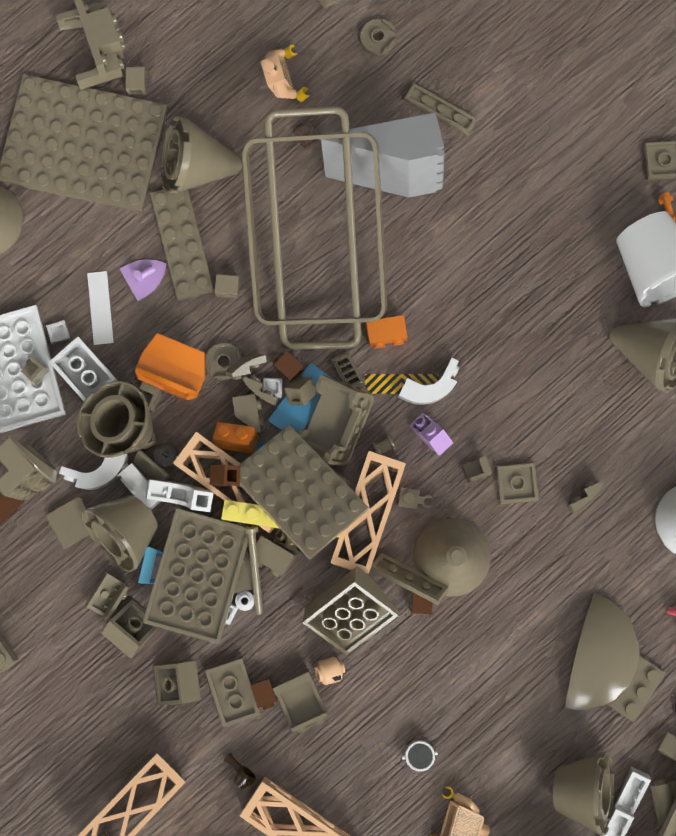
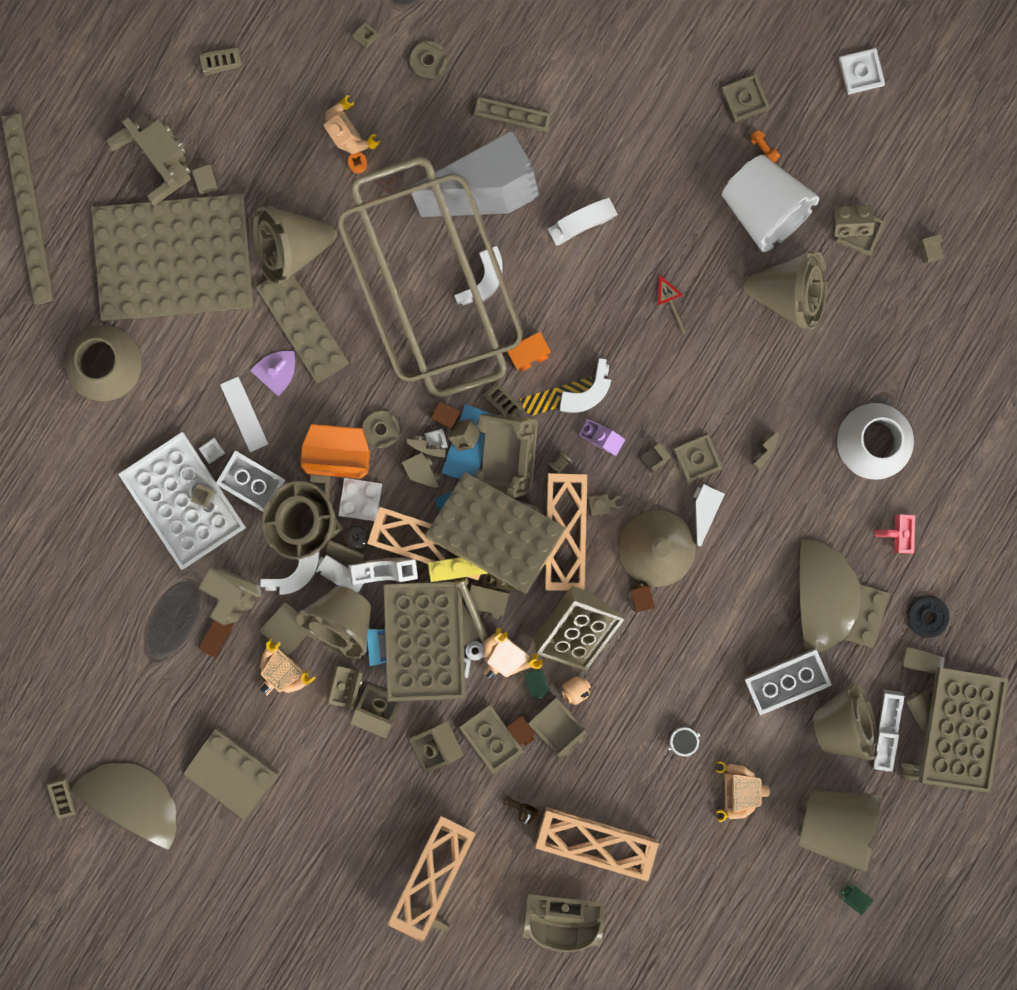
camera: 25 degrees left, 5 degrees up
reddish brown brick [209,465,241,486] -> none
orange brick [212,422,259,454] -> none
dark tan panel [214,274,241,299] -> none
dark tan slope [225,353,267,380] -> none
dark tan plate [371,553,448,605] -> none
none -> light nougat torso [259,637,315,695]
none -> white plate [339,478,382,521]
none -> orange wheel [348,152,367,173]
none -> white arch [455,246,503,306]
none -> light nougat torso [483,628,543,680]
none -> clear green brick [524,669,549,699]
none -> white arch [548,198,618,246]
none -> piece [657,275,686,334]
none -> white slope [693,484,725,547]
none -> white brick [744,648,832,715]

